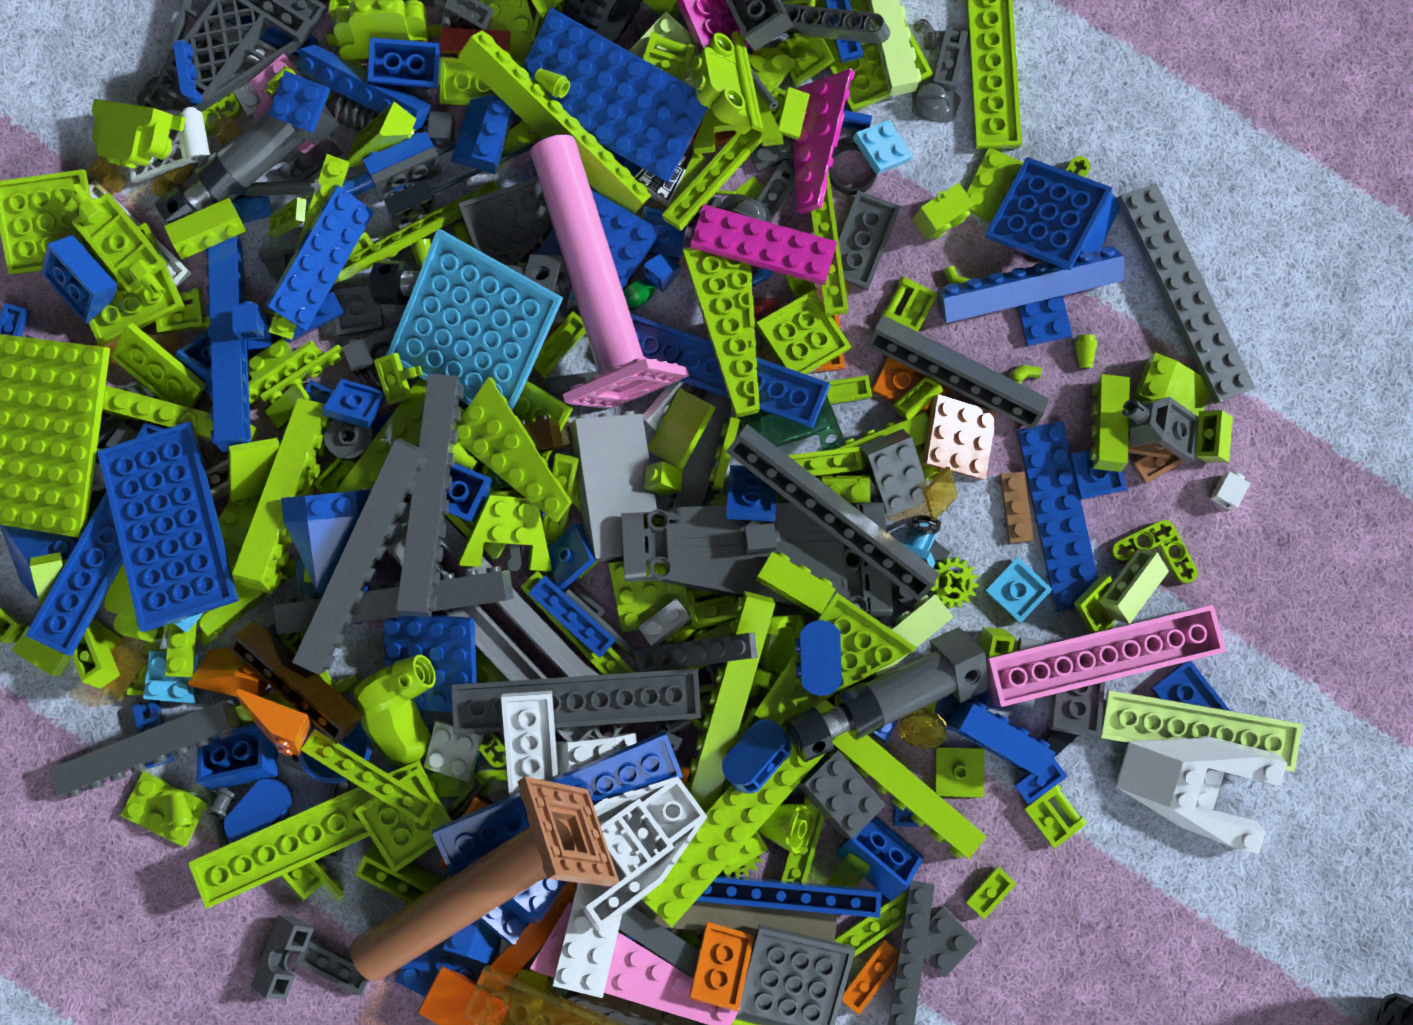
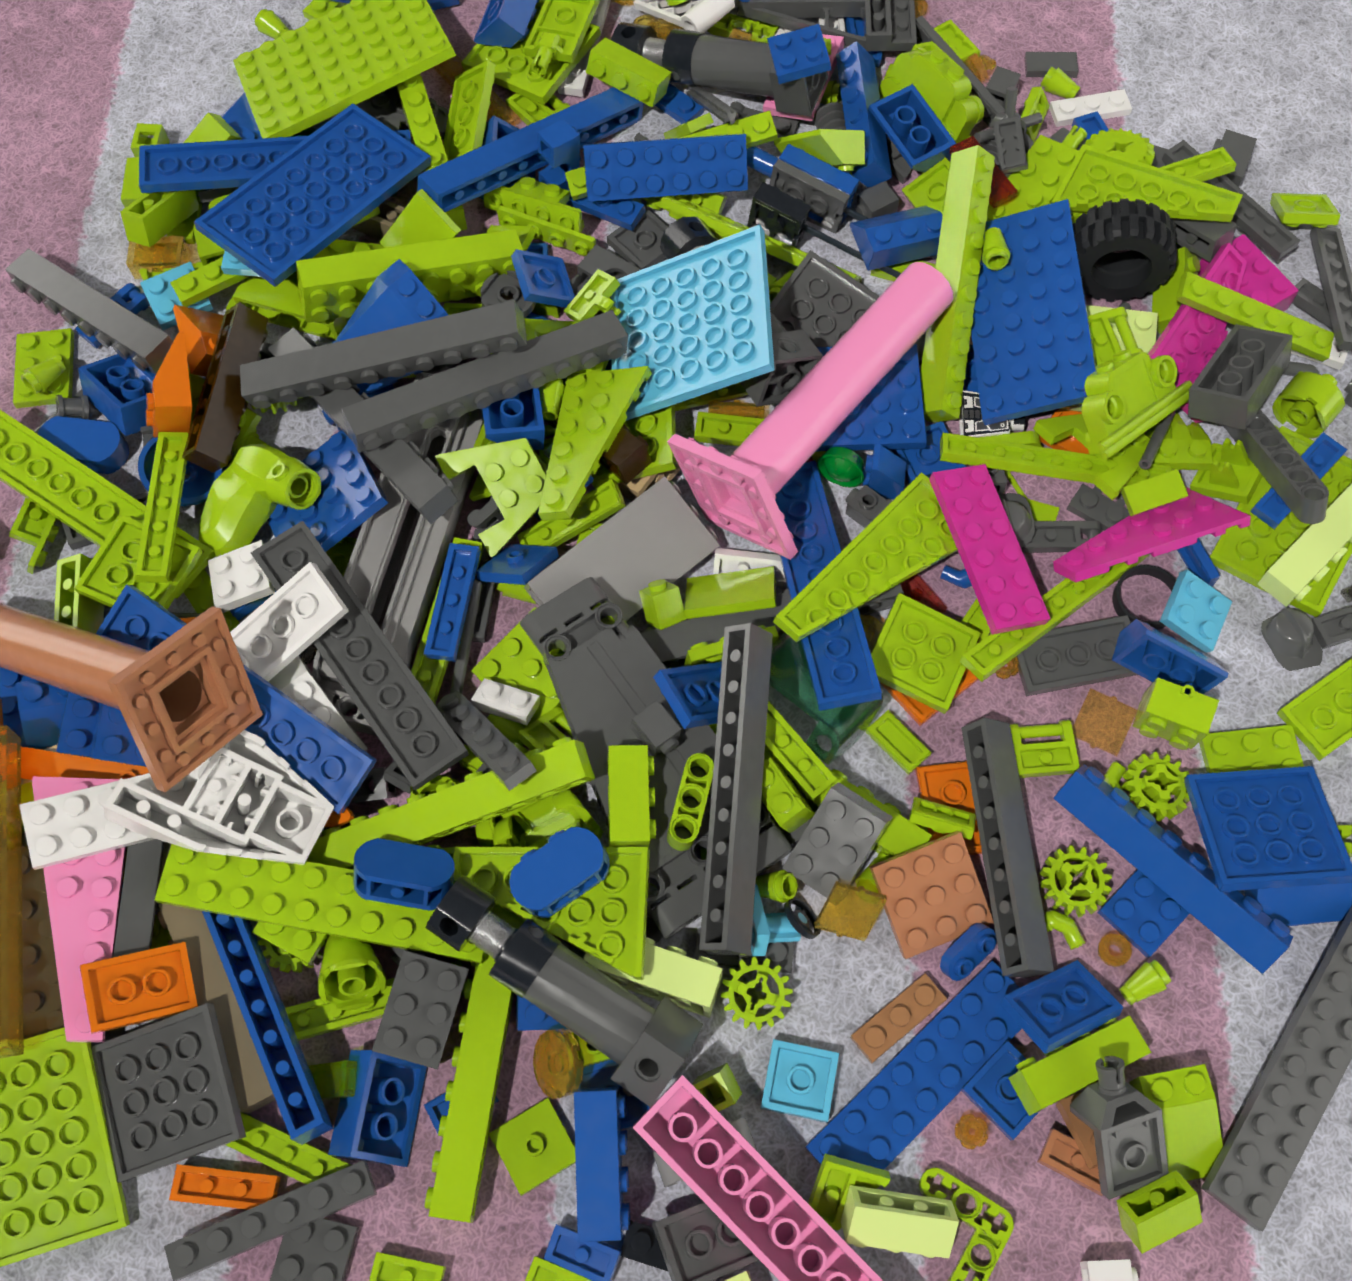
camera: 60 degrees right, 15 degrees down
none -> lime beam [667,753,714,851]
none -> lime cone [755,870,798,903]
none -> dark grey brick [845,485,892,528]
none -> blue plate [940,923,997,981]
none -> clear yellow plate [954,1114,988,1150]
none -> blue plate [1000,960,1123,1054]
none -> lime gear [1039,845,1112,917]
none -> clear yellow piece [1072,688,1137,757]
none -> clear yellow plate [1098,933,1132,967]
none -> blue slope [1112,619,1229,695]
none -> lime gear [1121,752,1190,821]

